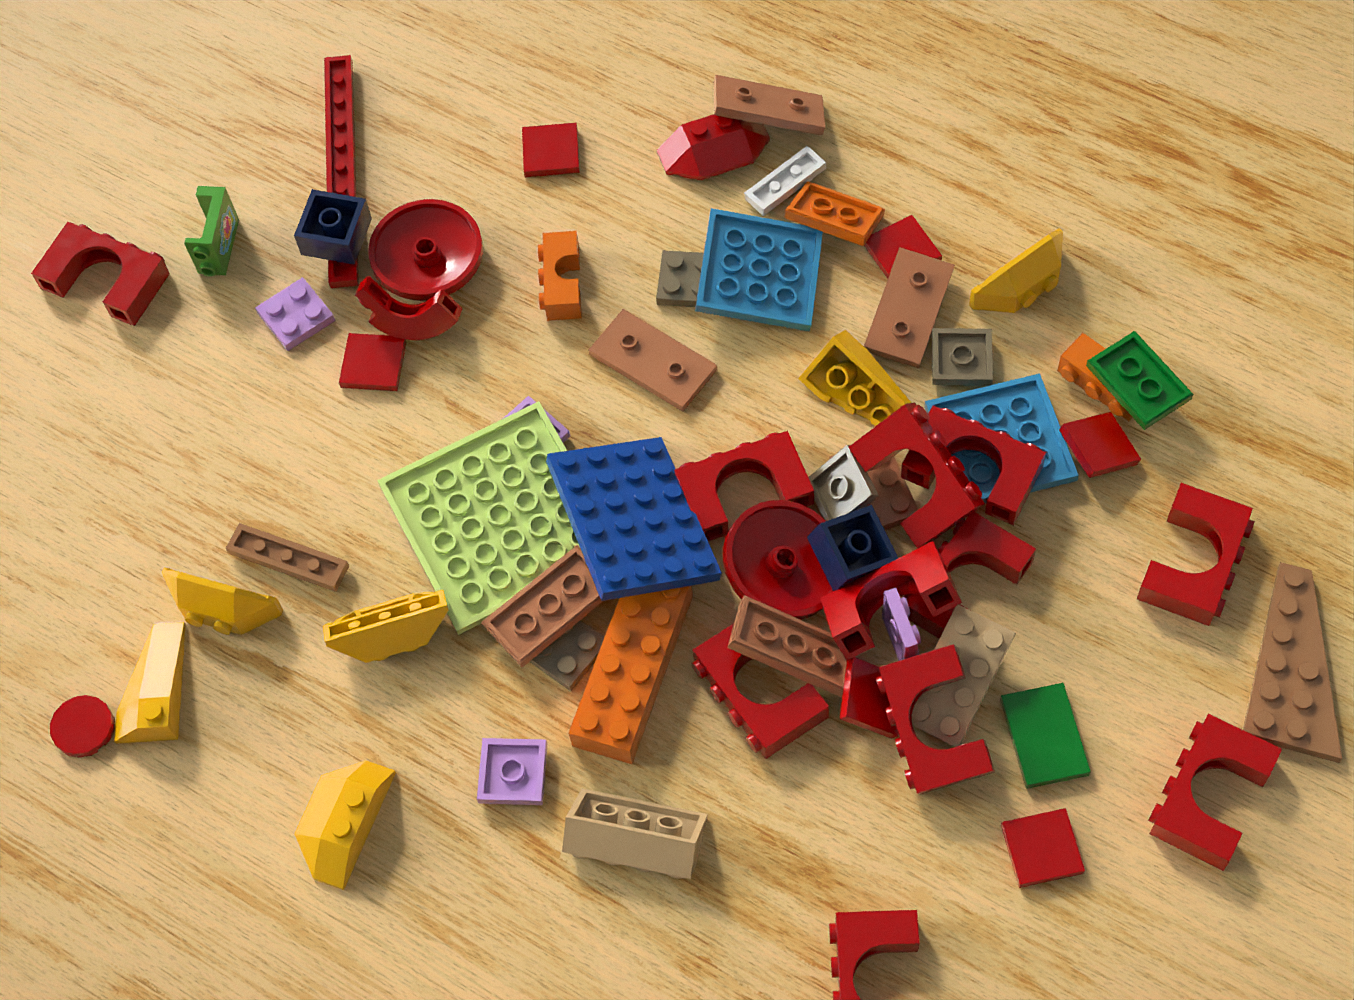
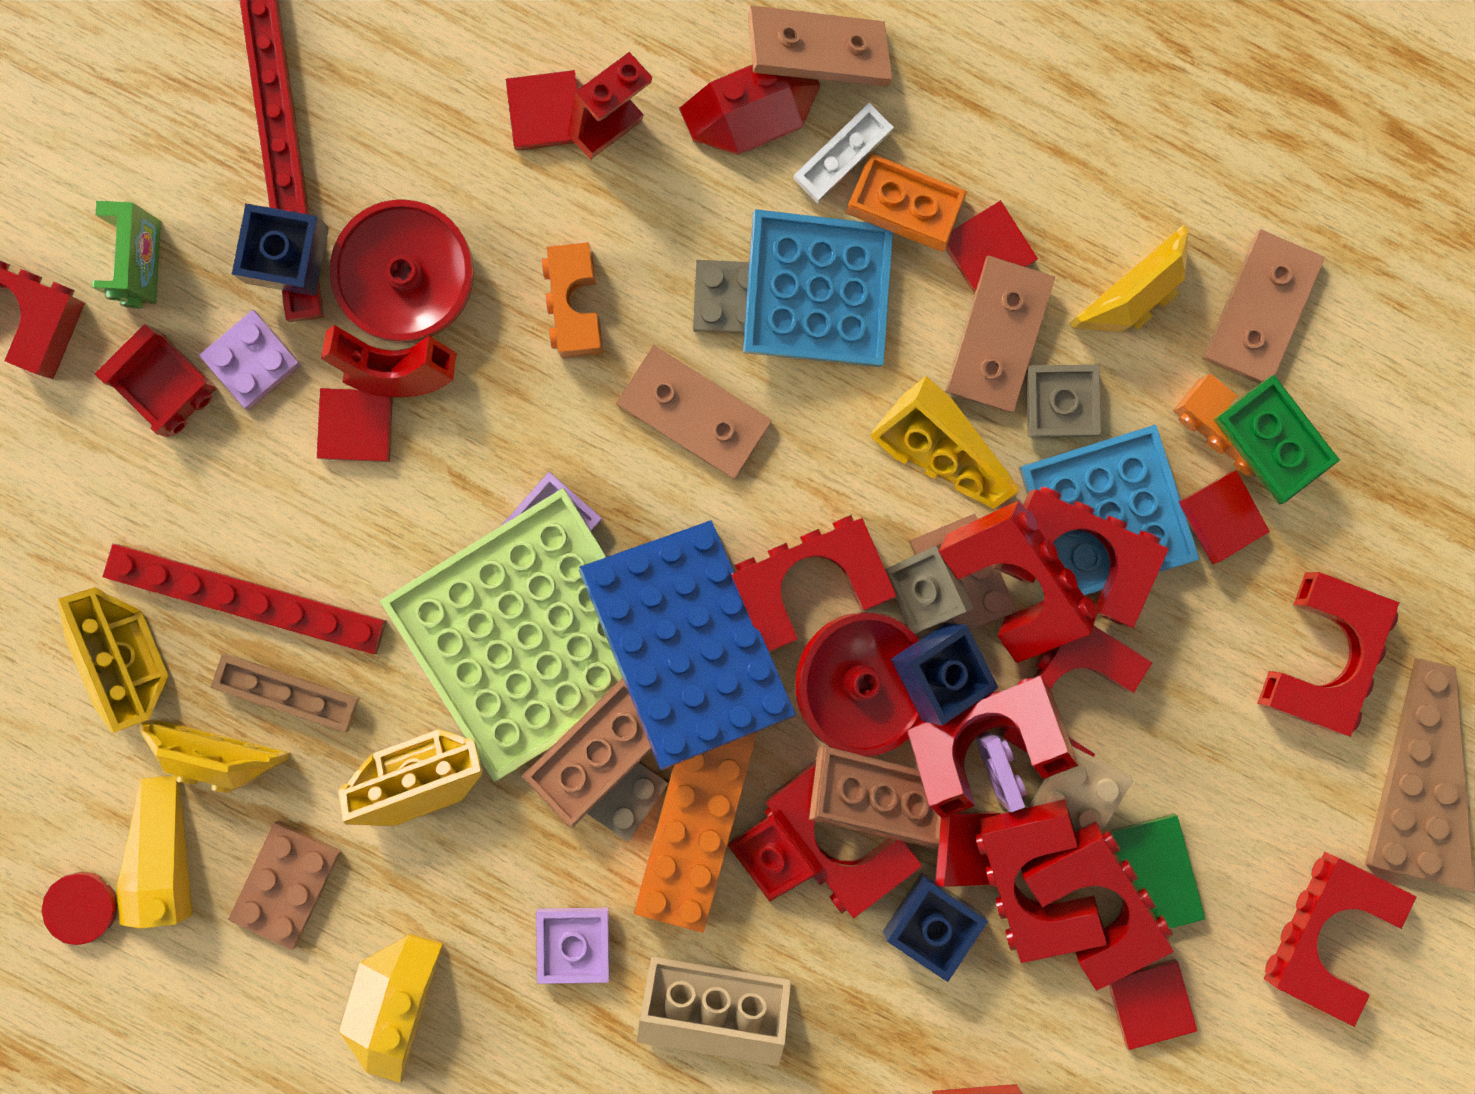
camera: 10 degrees left, 25 degrees up
none -> yellow wedge [57,587,168,734]
none -> red panel [94,324,217,437]
none -> red plate [102,543,387,655]
none -> nougat plate [228,821,342,950]
none -> red panel [567,52,652,160]
none -> red tile [727,810,823,902]
none -> dark blue brick [883,872,988,982]
none -> red arch [1021,821,1174,991]
none -> nougat plate [1203,229,1325,384]

